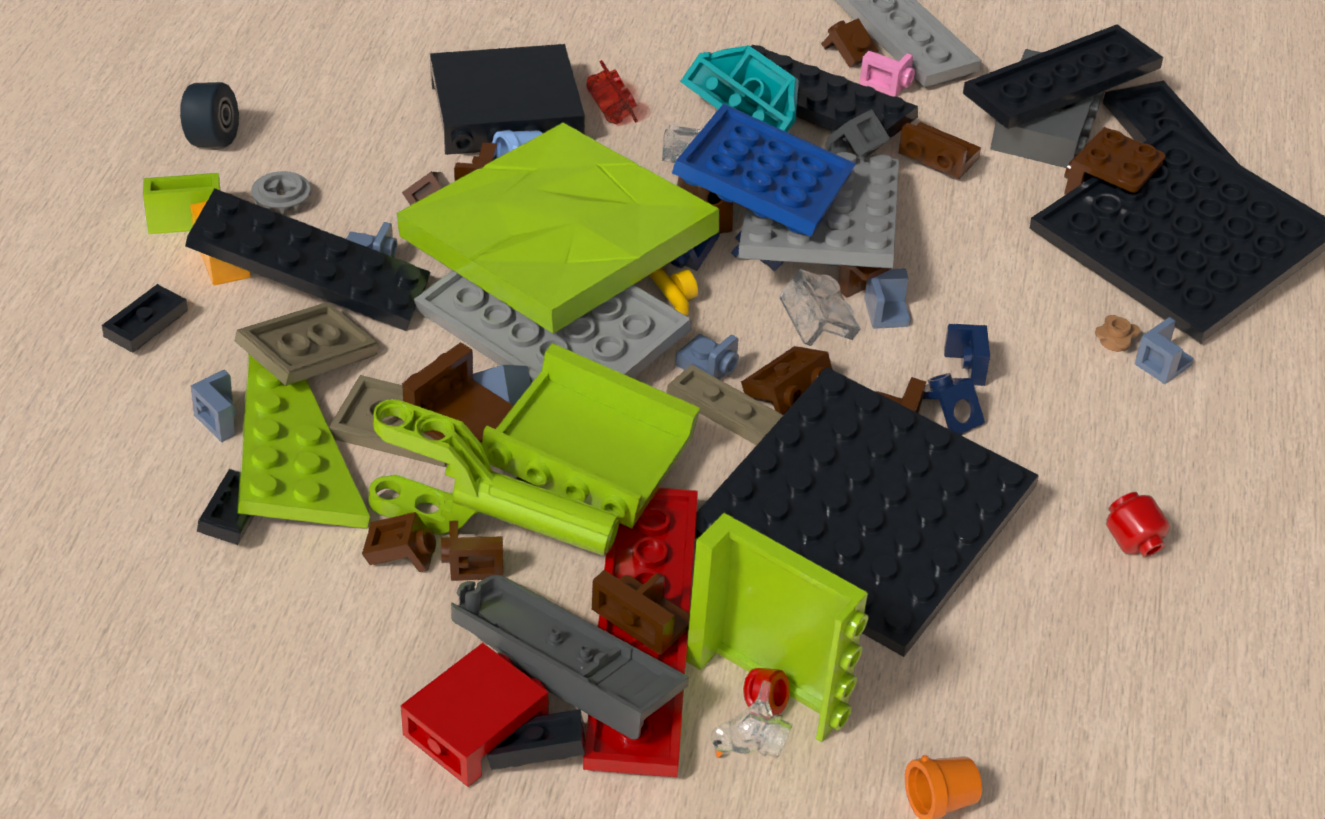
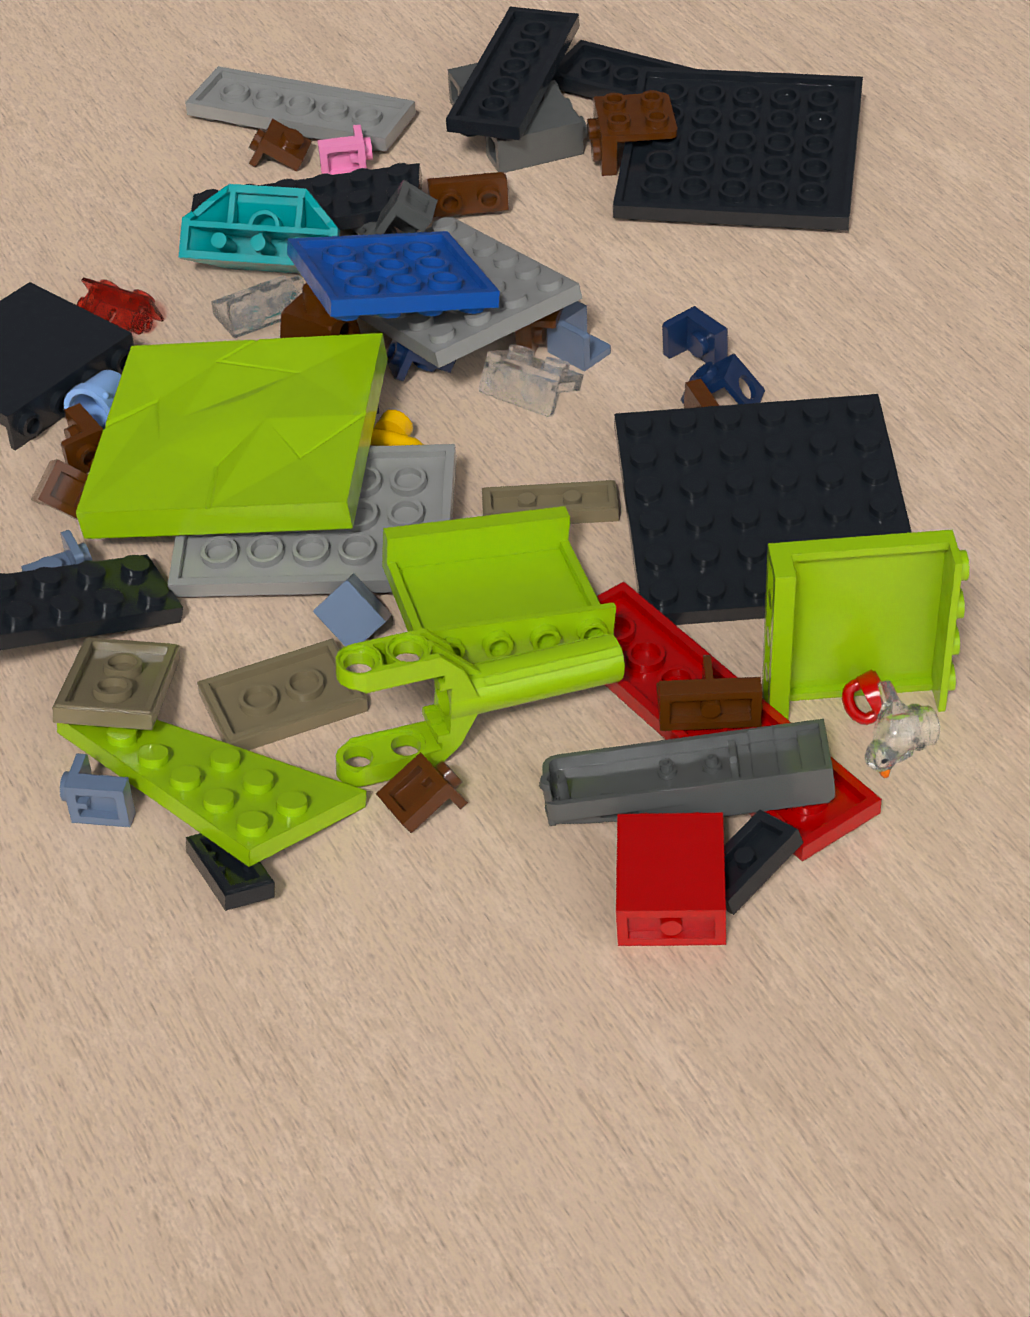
camera: 35 degrees left, 0 degrees up
reddish brown bracket [402,342,514,444] -> none
reddish brown bracket [441,521,503,581] -> none
sand blue bracket [675,334,739,380] -> none
reddish brown bracket [741,346,833,415] -> none
medium nougat plate [1095,315,1140,352] -> none
red head [1106,492,1170,557] -> none
sand blue panel [1134,317,1193,384] -> none

